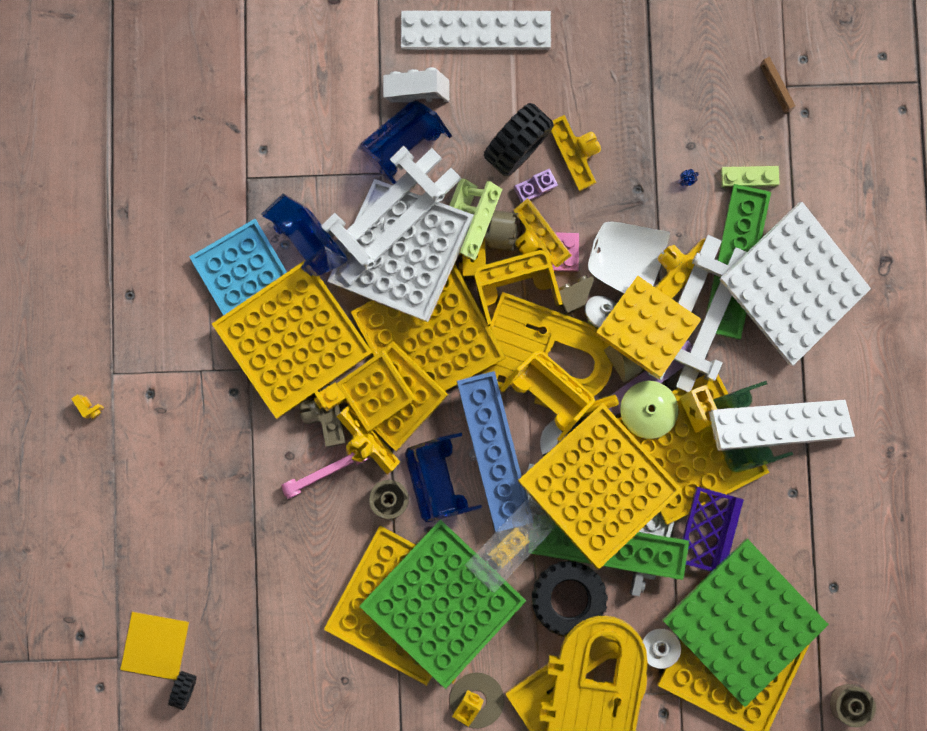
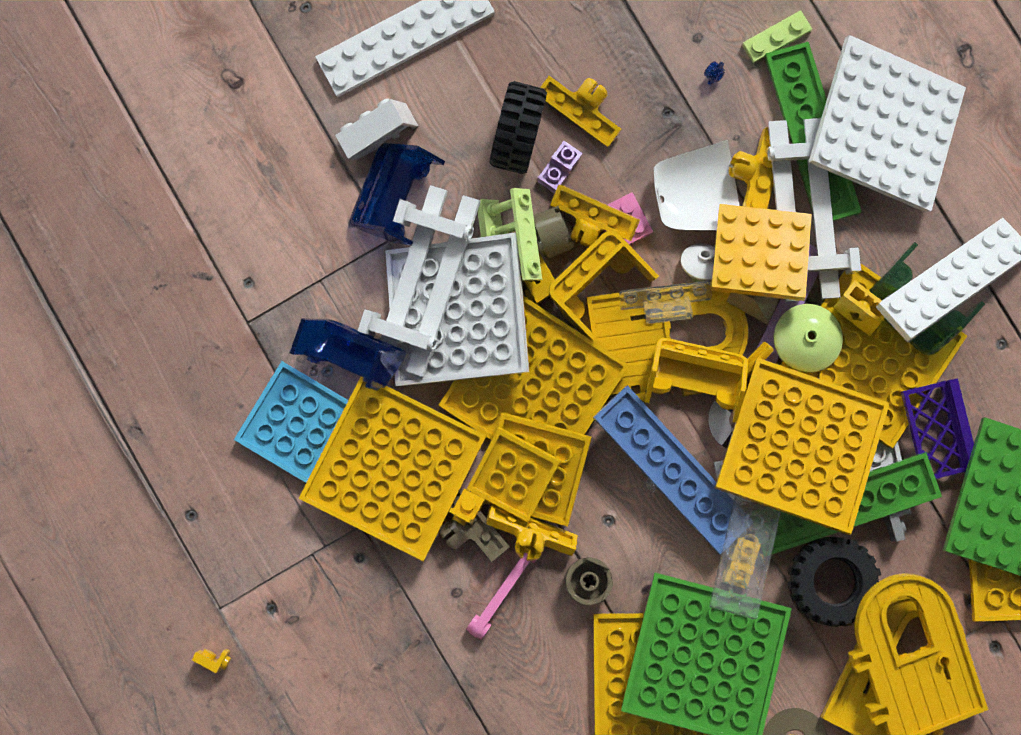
camera: 30 degrees left, 0 degrees up
clear blue windscreen [405,432,482,523] -> none
dark tan slope [559,275,594,315] -> none
white dish [643,629,681,669] -> none
none -> clear bracket [619,281,712,324]

